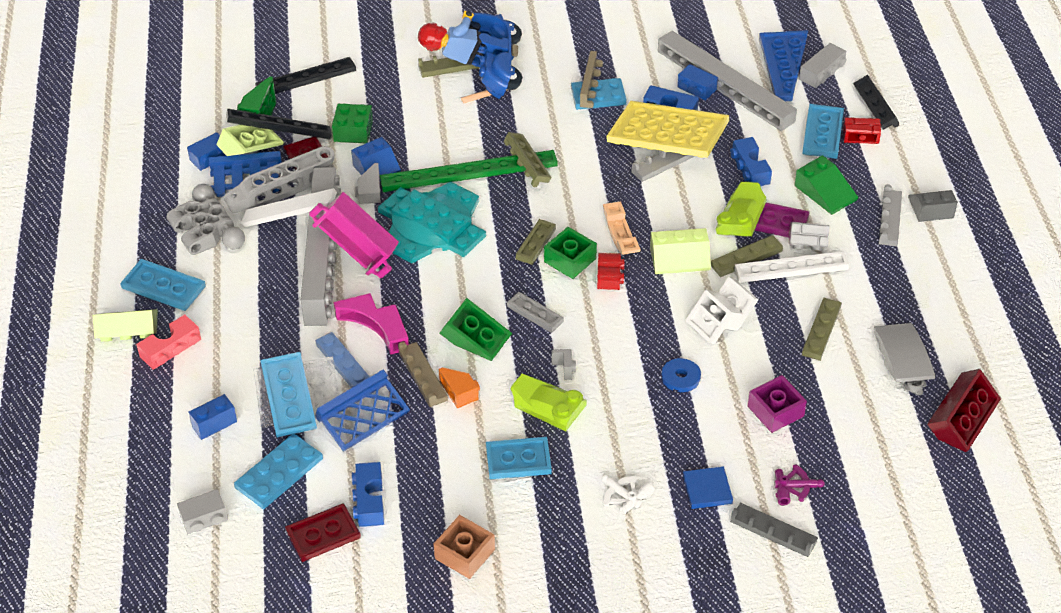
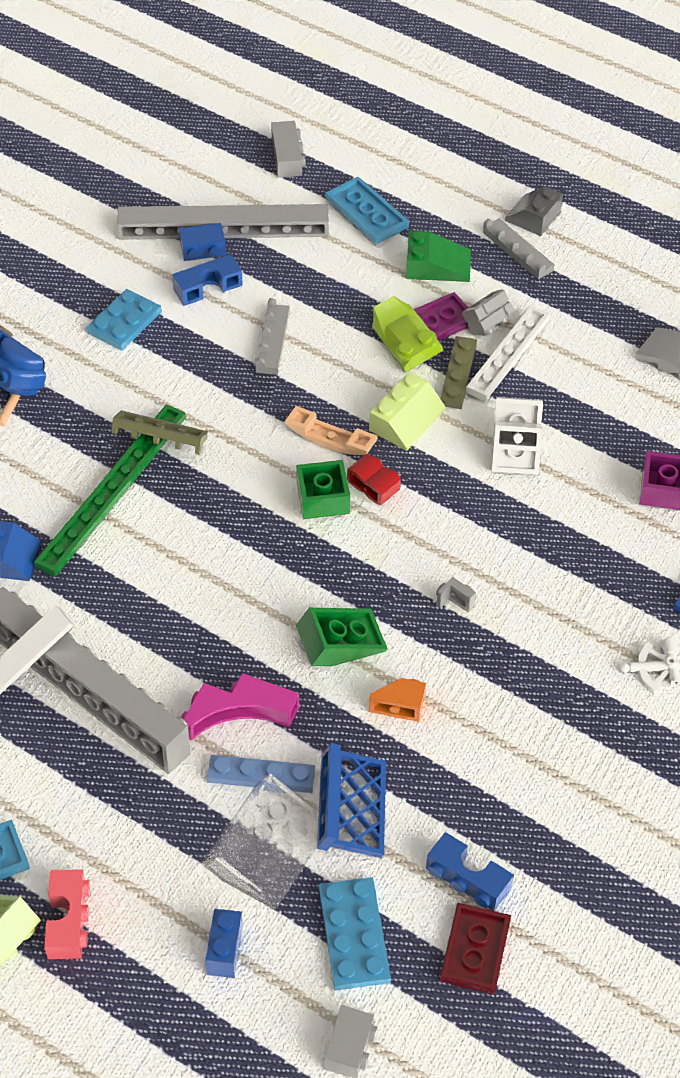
camera: 50 degrees left, 5 degrees up
dark azure plate [260,352,317,437] -> none
dark pink container [309,192,399,278] -> none
light grey slope [354,163,381,204] -> none
teal plate [378,182,486,263] -> none
dark tan hinge [398,342,448,407] -> none
nougat brick [434,514,495,579] -> none
dark azure plate [486,437,552,479] -> none
light grey tile [507,292,564,333] -> none
lime slope [510,374,587,432] -> none
olive plate [516,219,556,265] -> none
dark tan hinge [580,51,603,108] -> none
light yellow plate [607,101,729,158] -> none
blue tile [661,358,701,393] -> none
blue arch [730,137,772,186] -> none
blue wing [759,30,808,101] -> none
olive plate [802,297,842,361] -> none
red brick [843,117,881,144] -> none
black hinge [853,75,899,130] -> none

